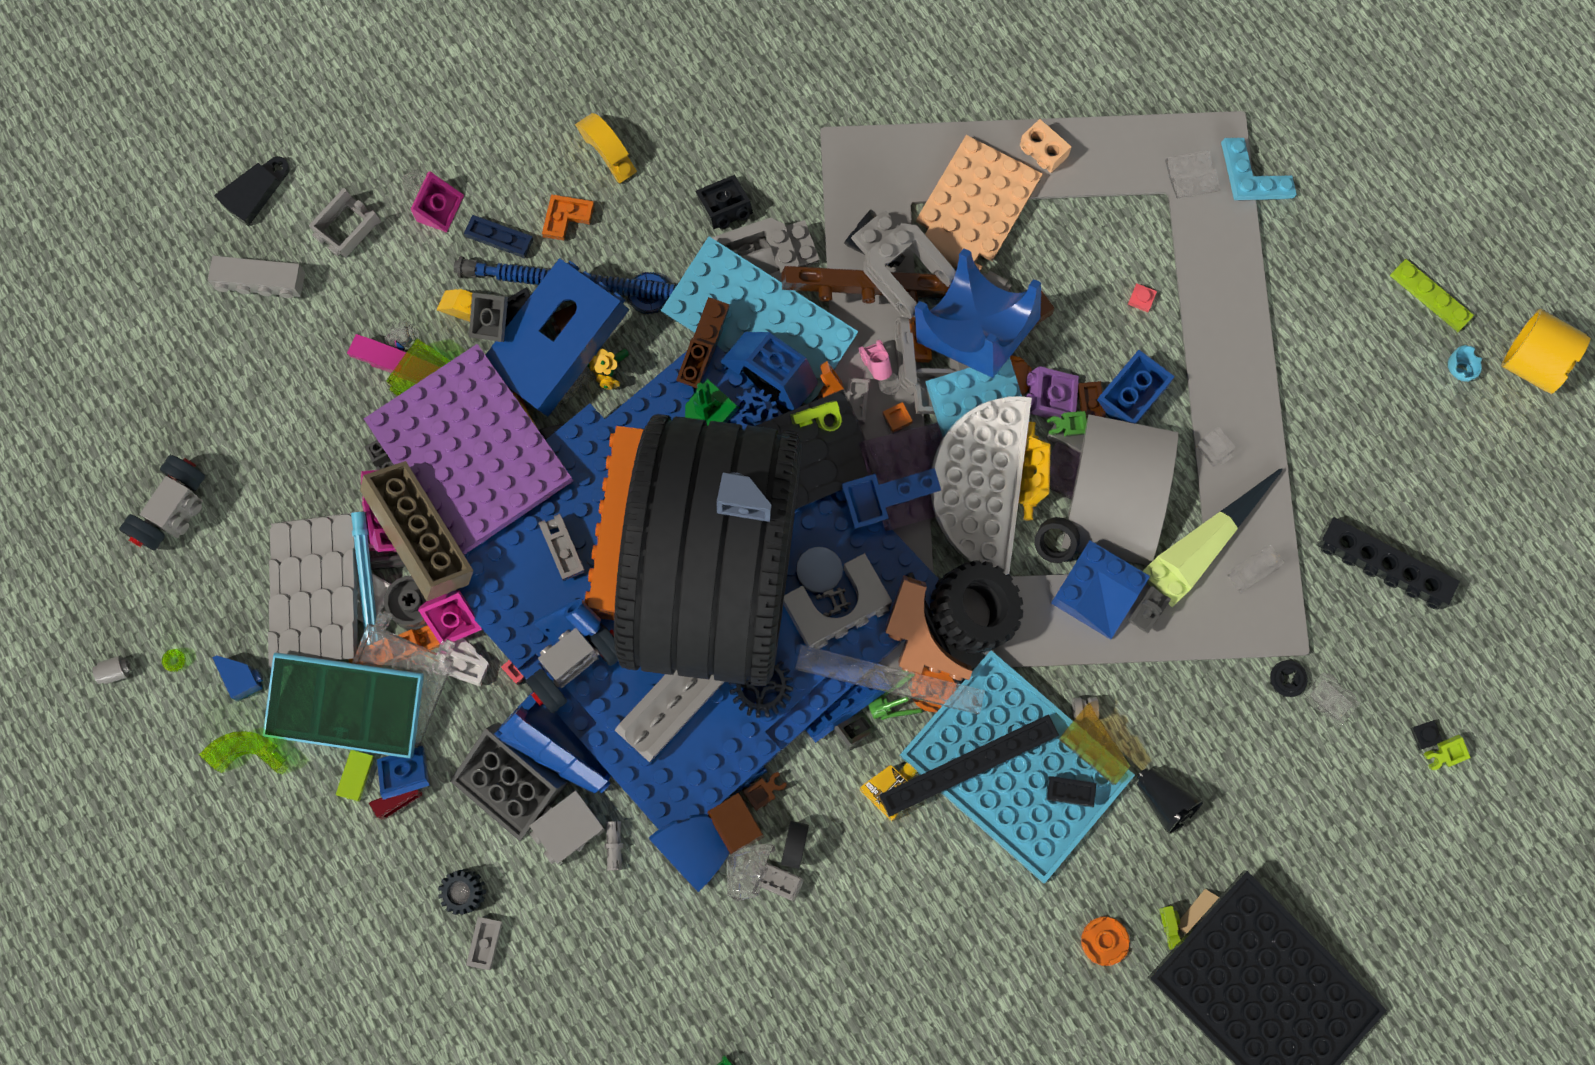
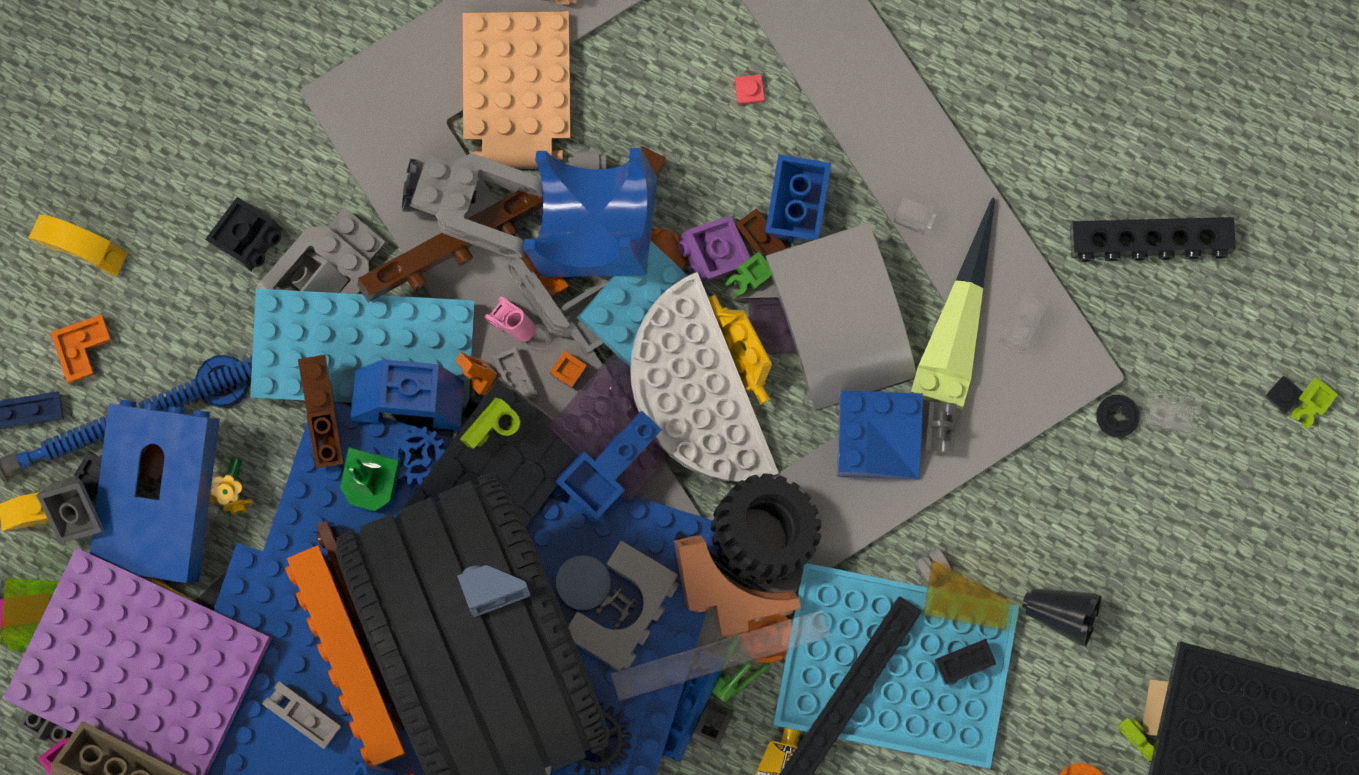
camera: 30 degrees left, 5 degrees up
black tyre [1034,517,1080,563] -> none

